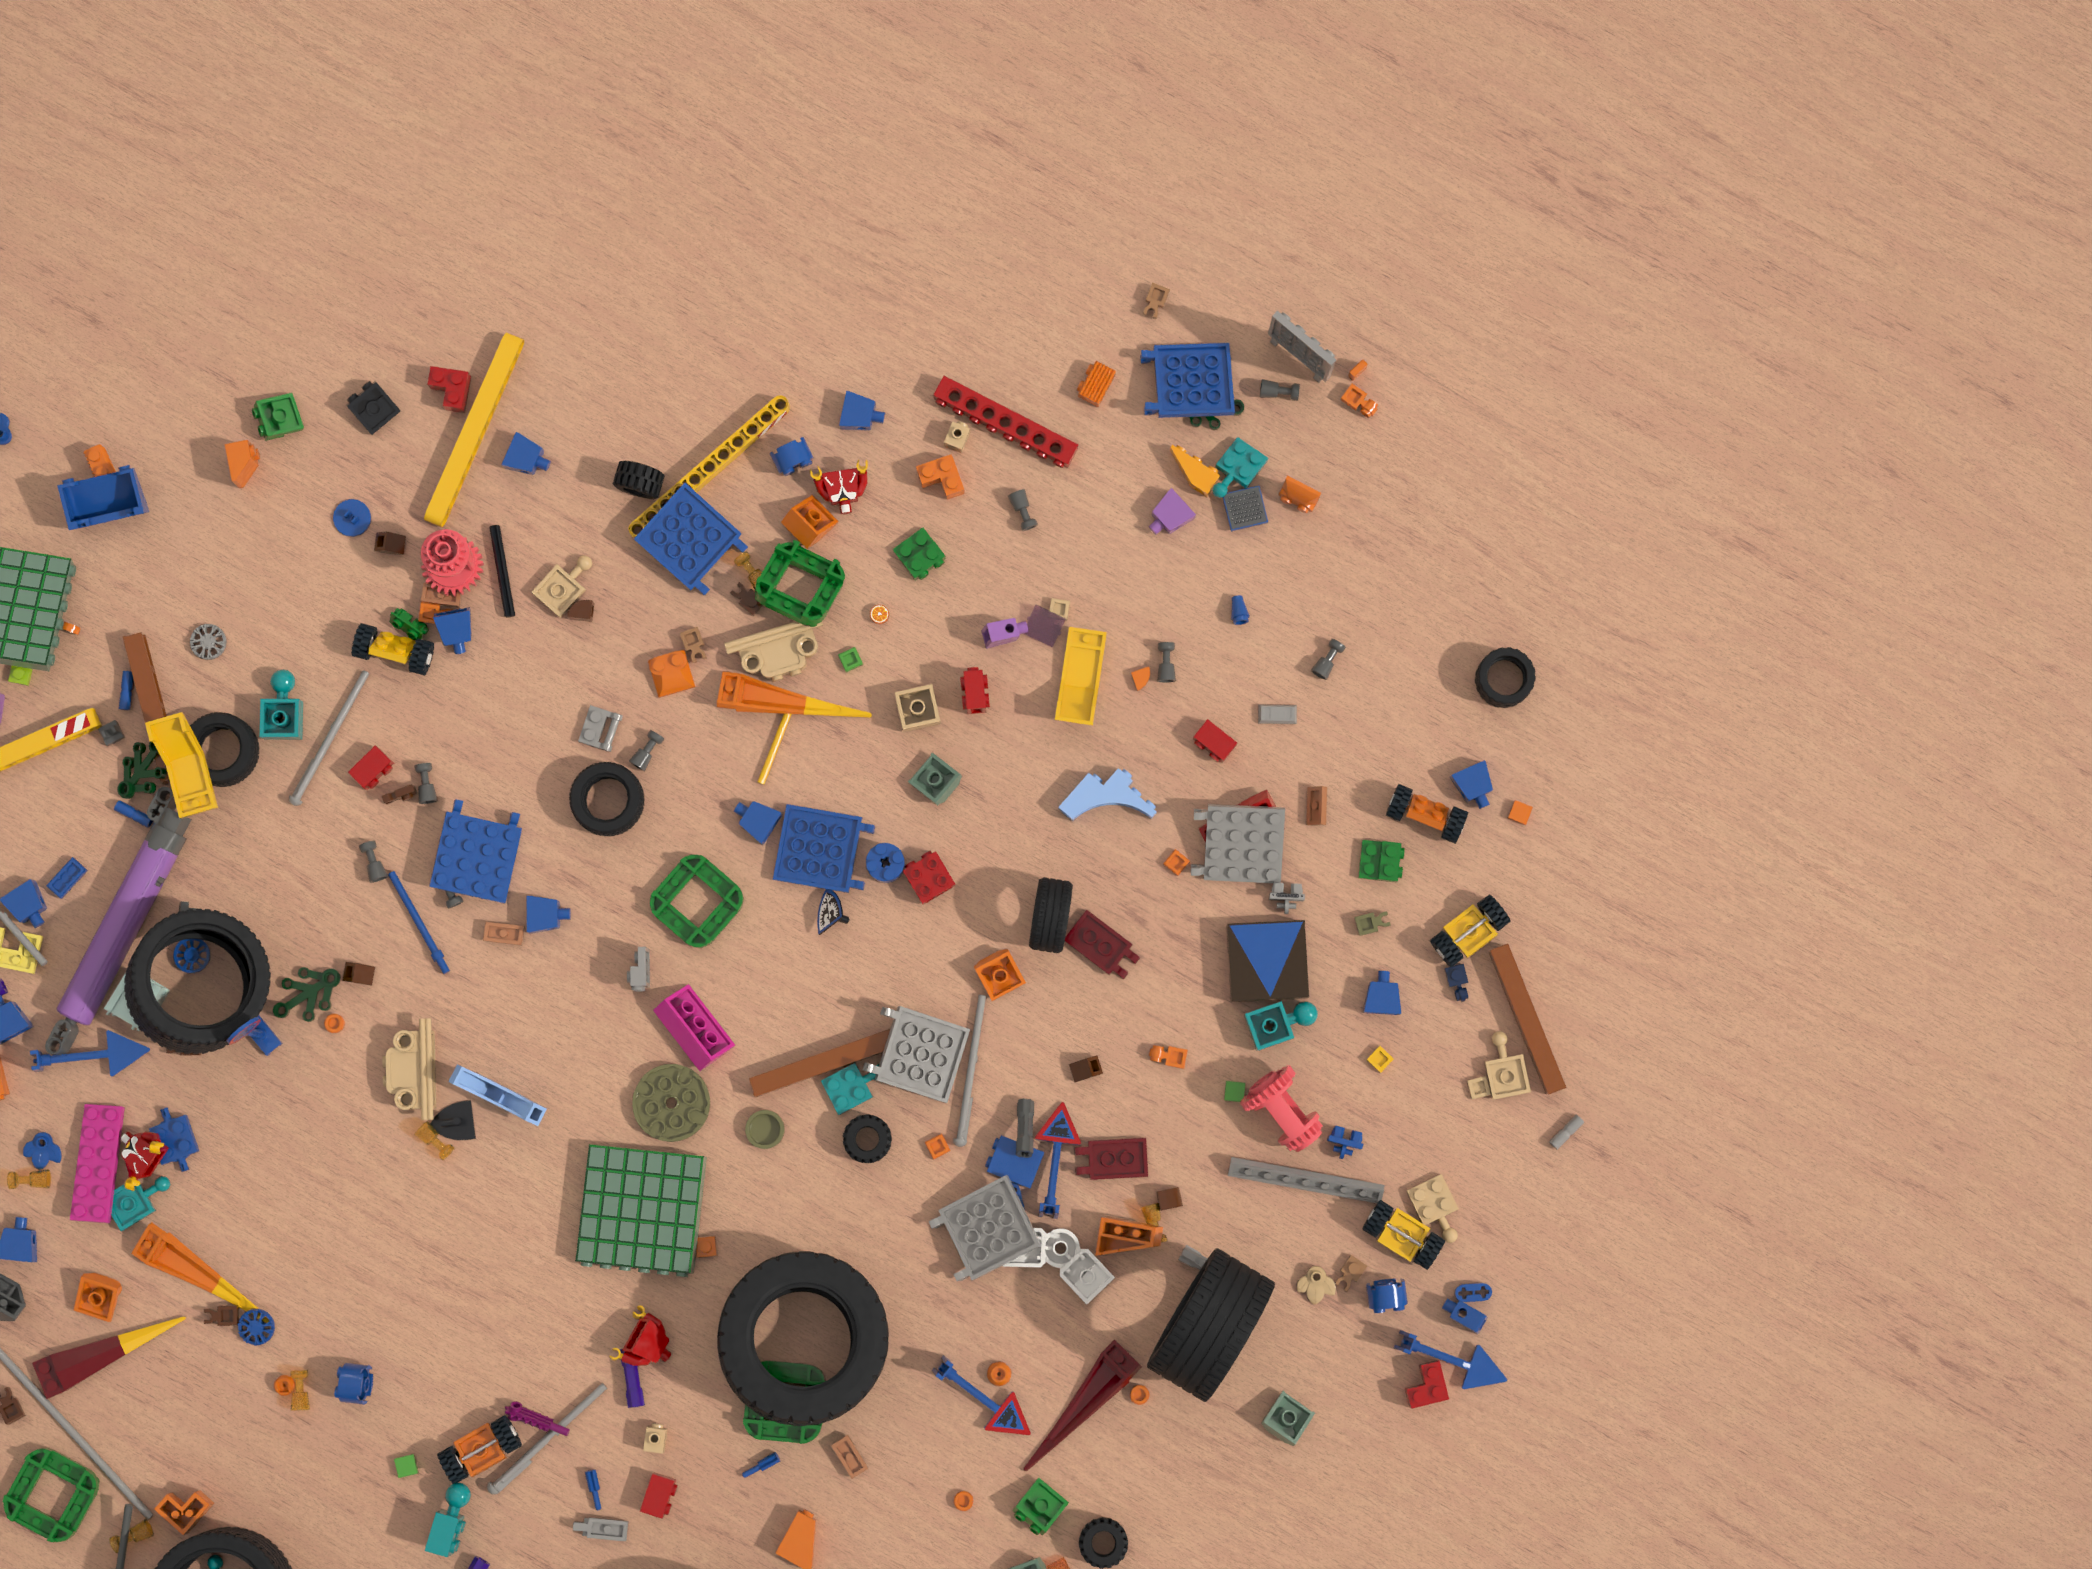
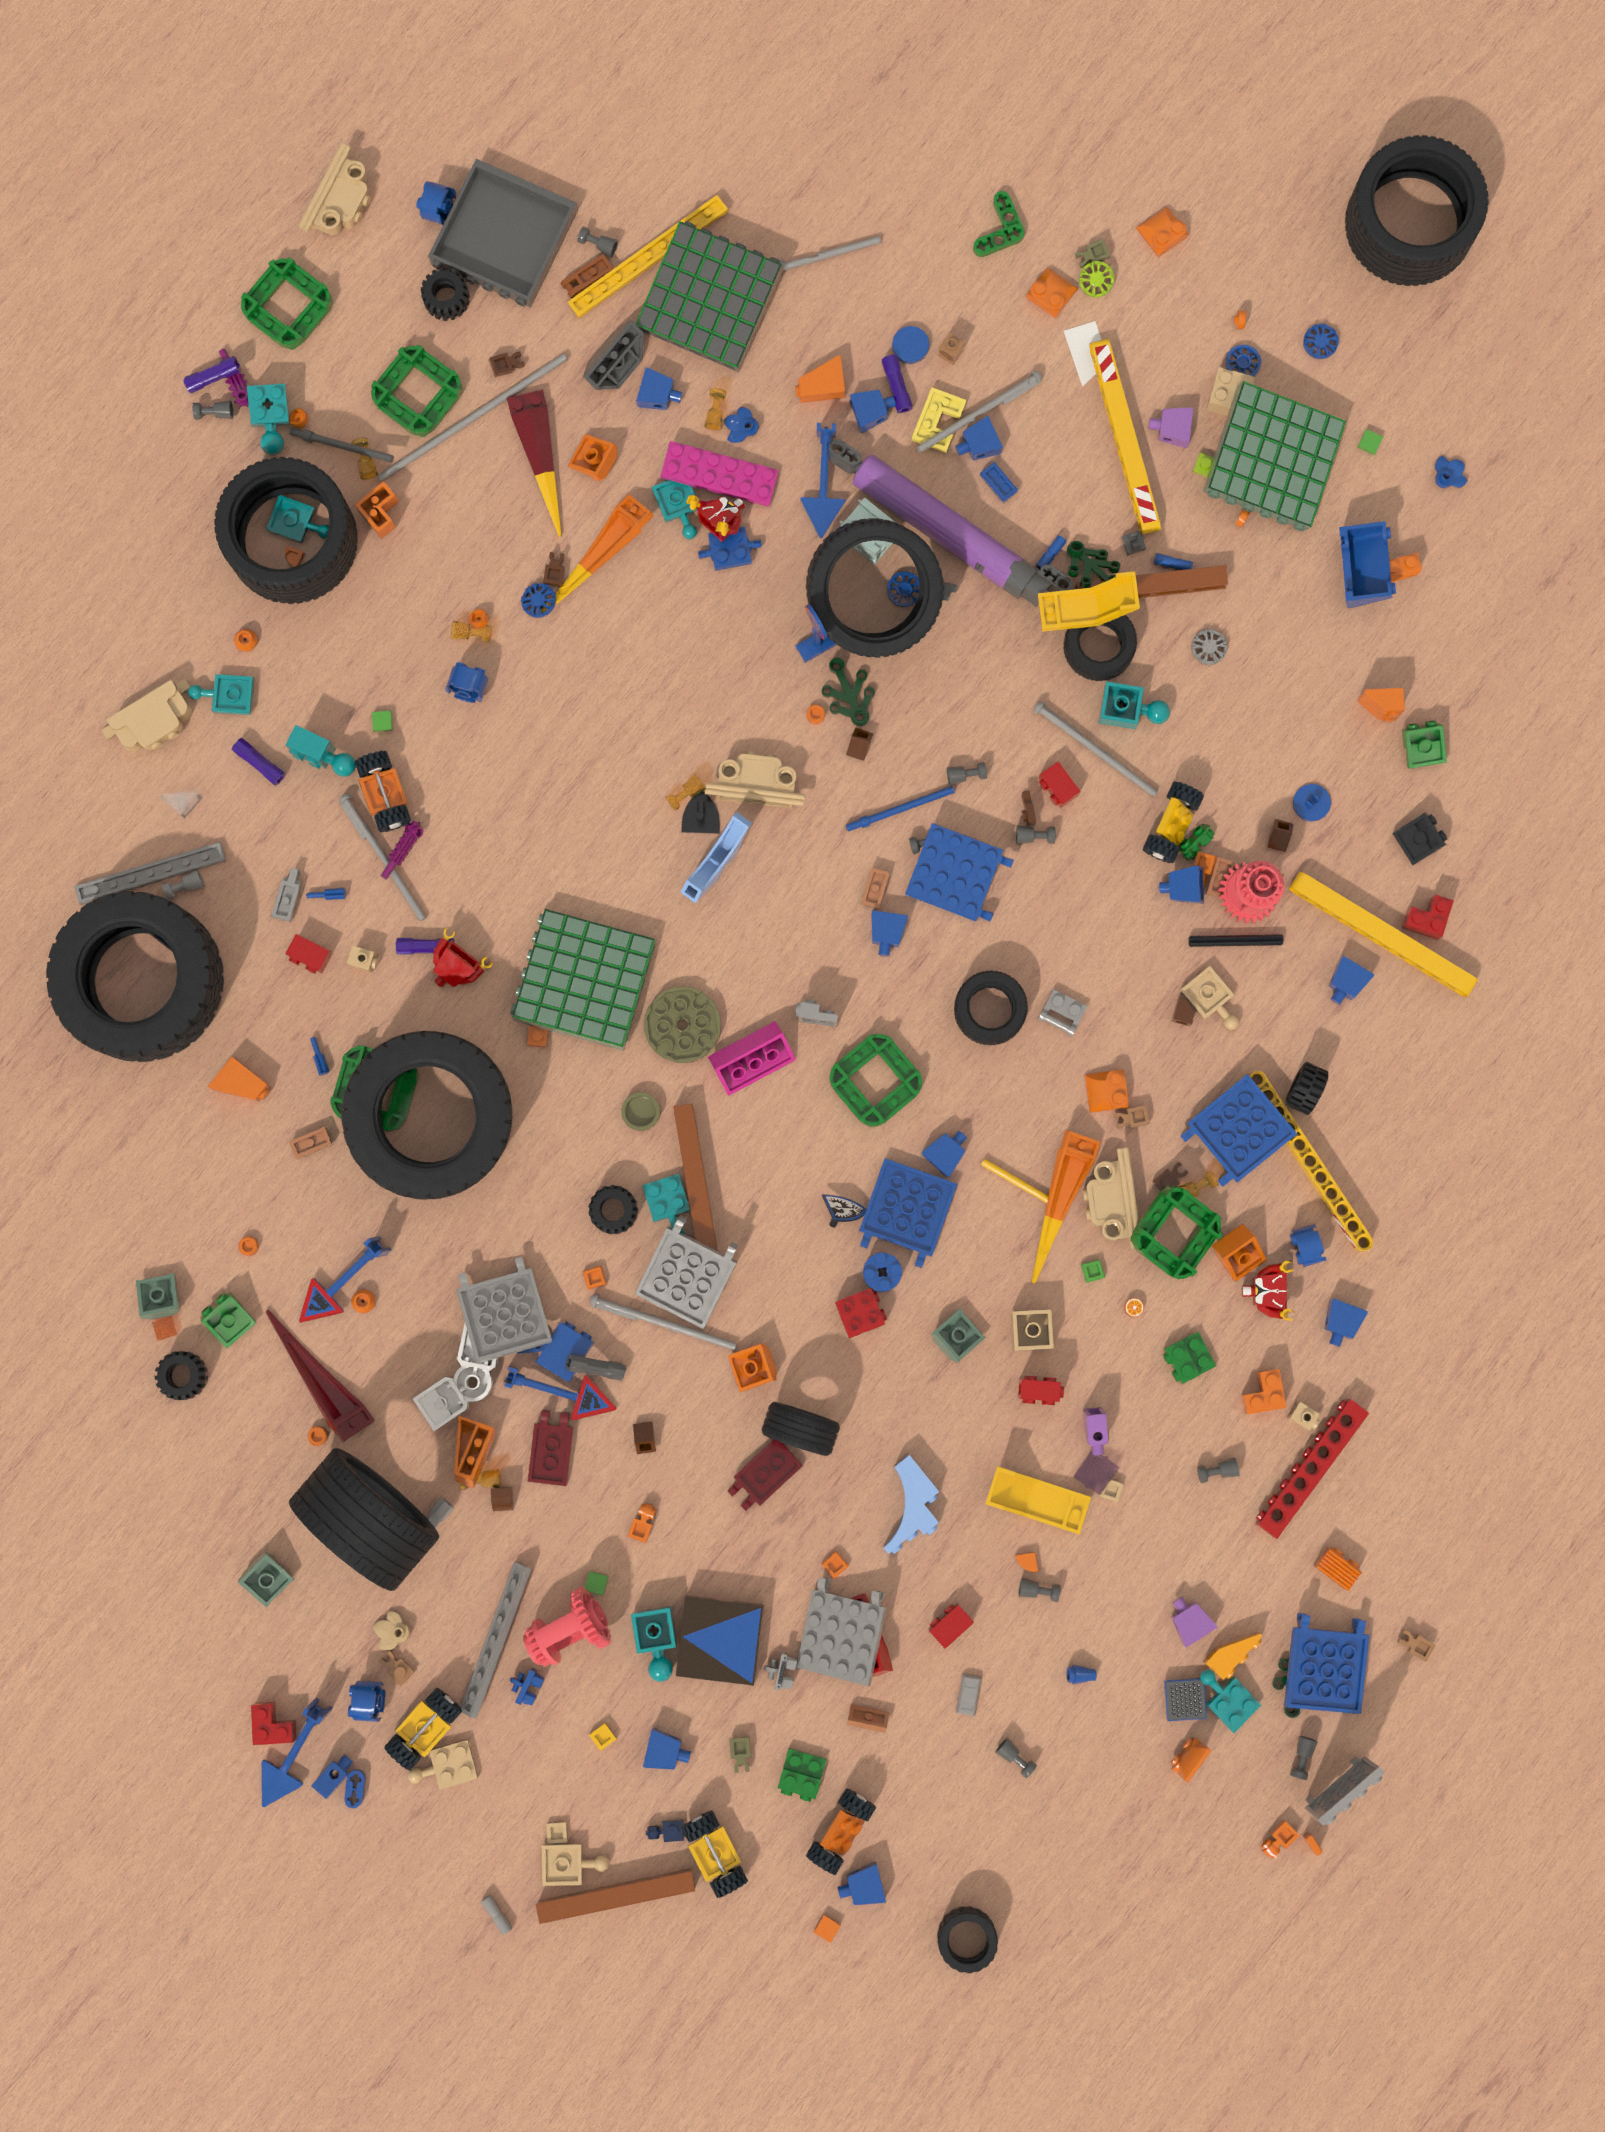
camera: 105 degrees right, 0 degrees up
dark grey piece [629,730,664,772] -> none

